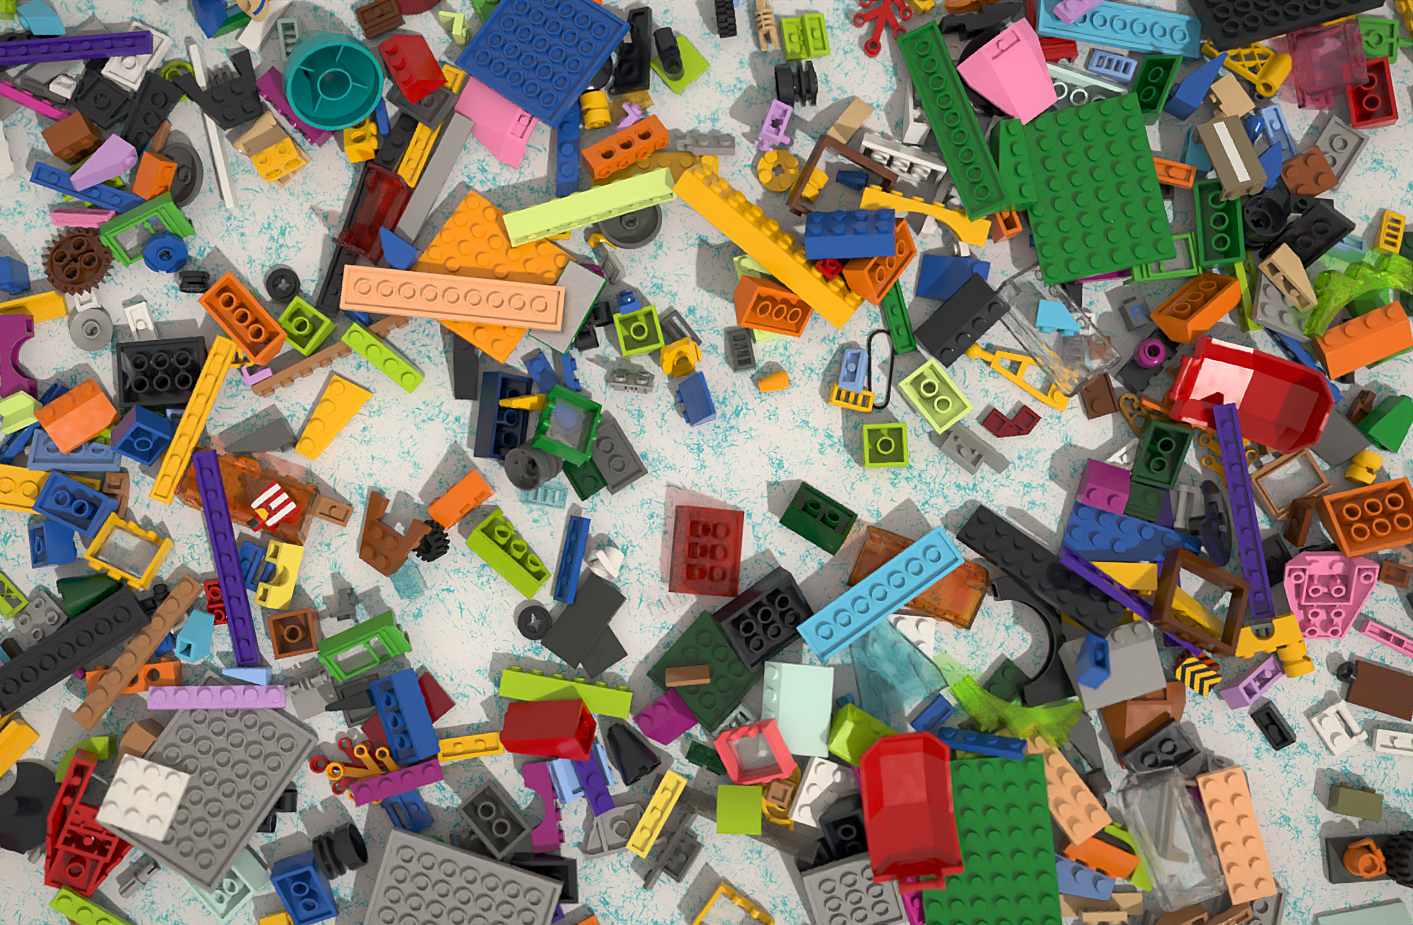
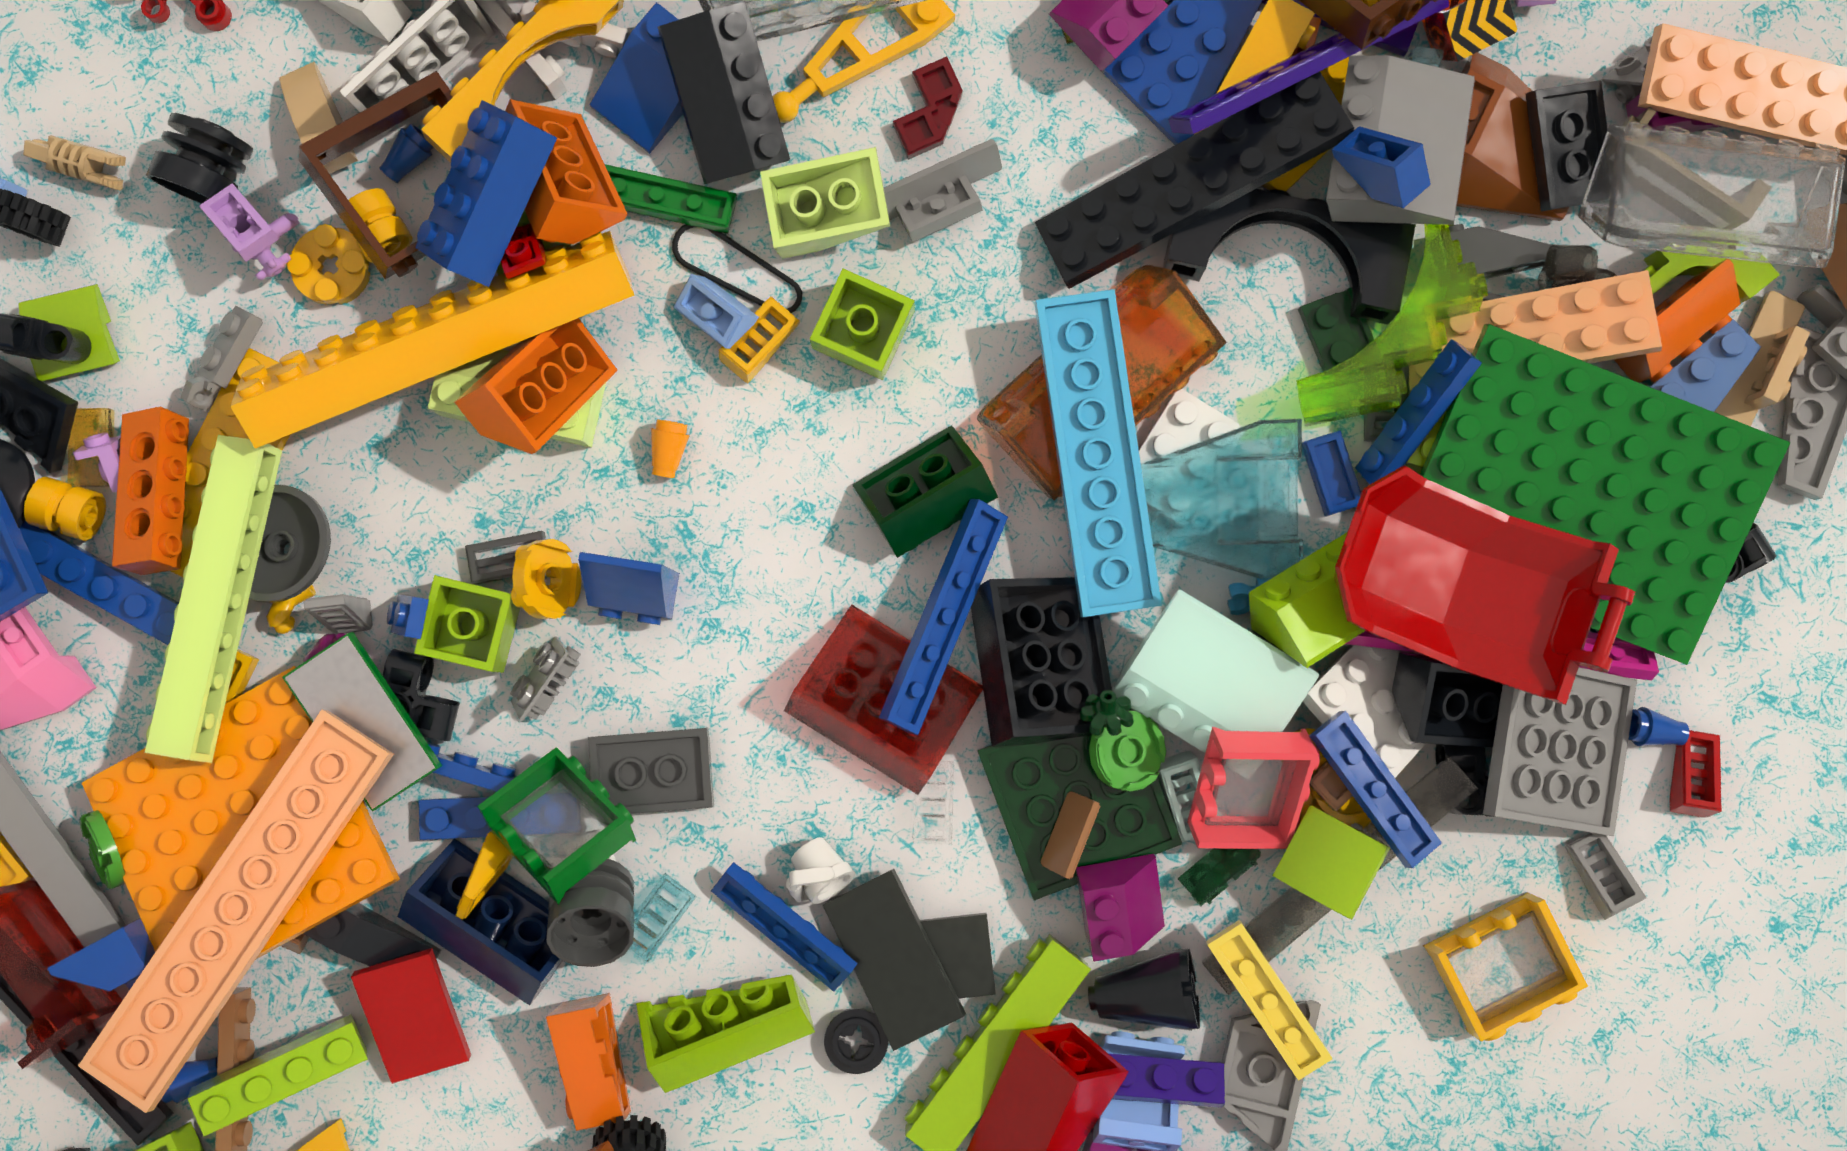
camera: 65 degrees left, 0 degrees up
dark green plate [562,457,608,502] -> none
dark grey bracket [642,811,704,890] -> none
dark grey slope [727,327,756,373] -> none
lime slope [779,13,831,62] -> none
none -> bright green tile [79,810,125,889]
none -> red tile [351,948,471,1084]
none -> blue plate [879,499,1008,735]
none -> dark green plant [1080,690,1134,736]
none -> bright green tile [1089,711,1166,791]
none -> plate [1309,711,1442,868]

